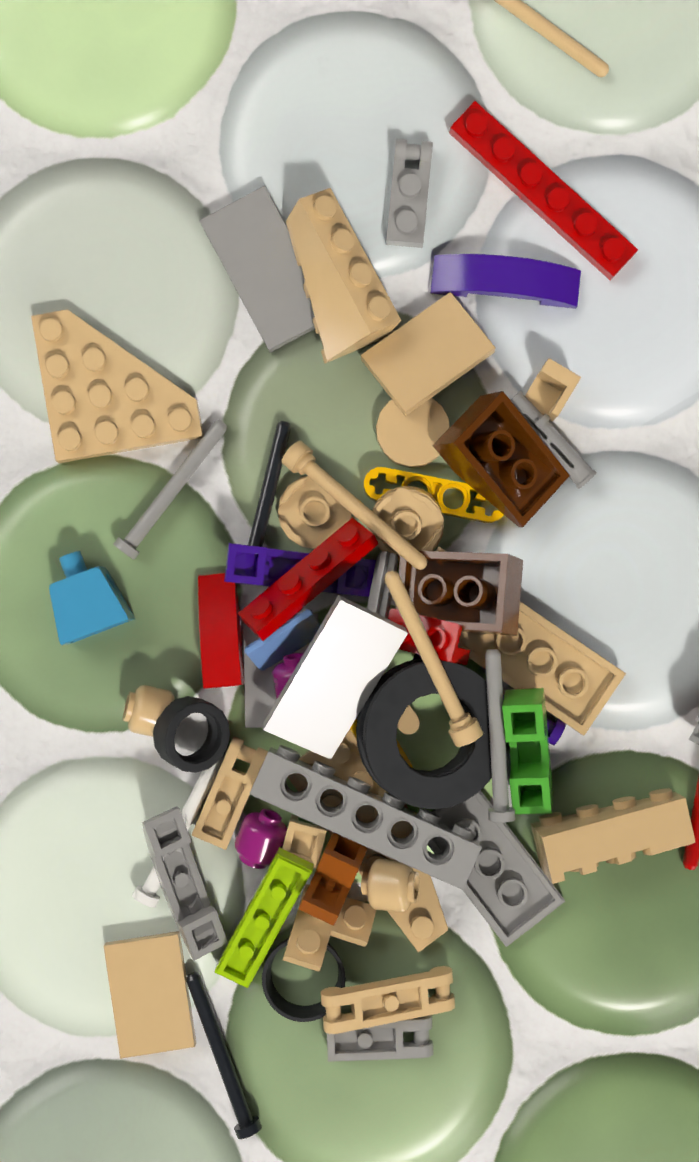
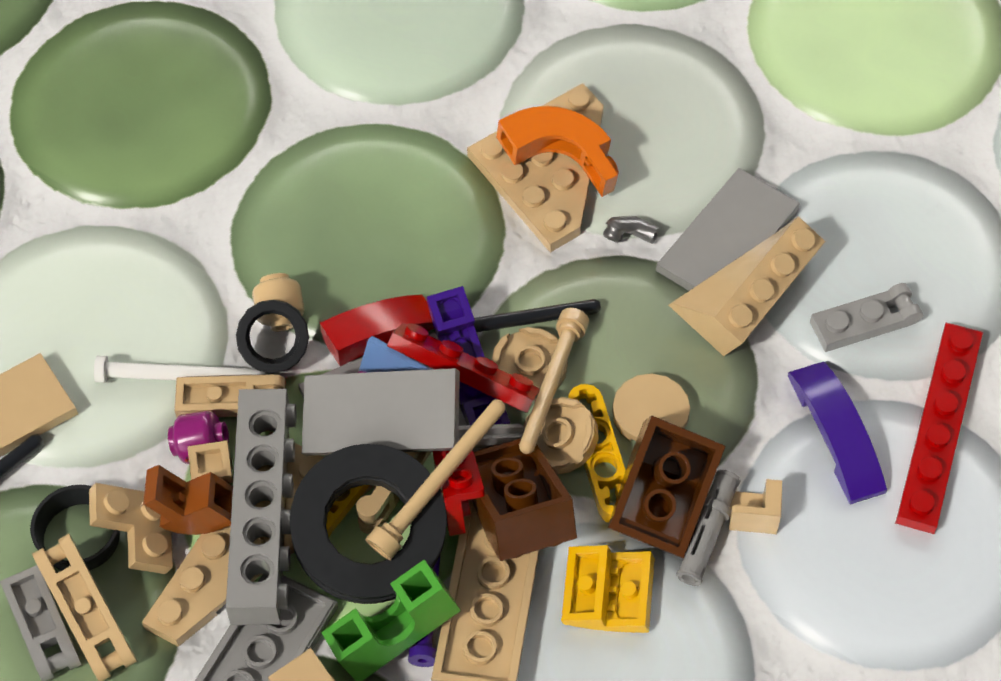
camera: 60 degrees right, 30 degrees down
dark azure torso [49,551,135,645] -> none
light grey bar [113,420,227,560] -> none
light grey slope [142,806,228,961] -> none
lime tile [214,847,314,988] -> none
tan tile [361,292,496,416] -> none
tan head [361,859,420,912] -> none
light grey bar [485,649,515,823] -> none
none -> orange arch [496,106,619,197]
none -> yellow slope [561,545,655,633]
none -> flat silver arm [603,216,660,244]

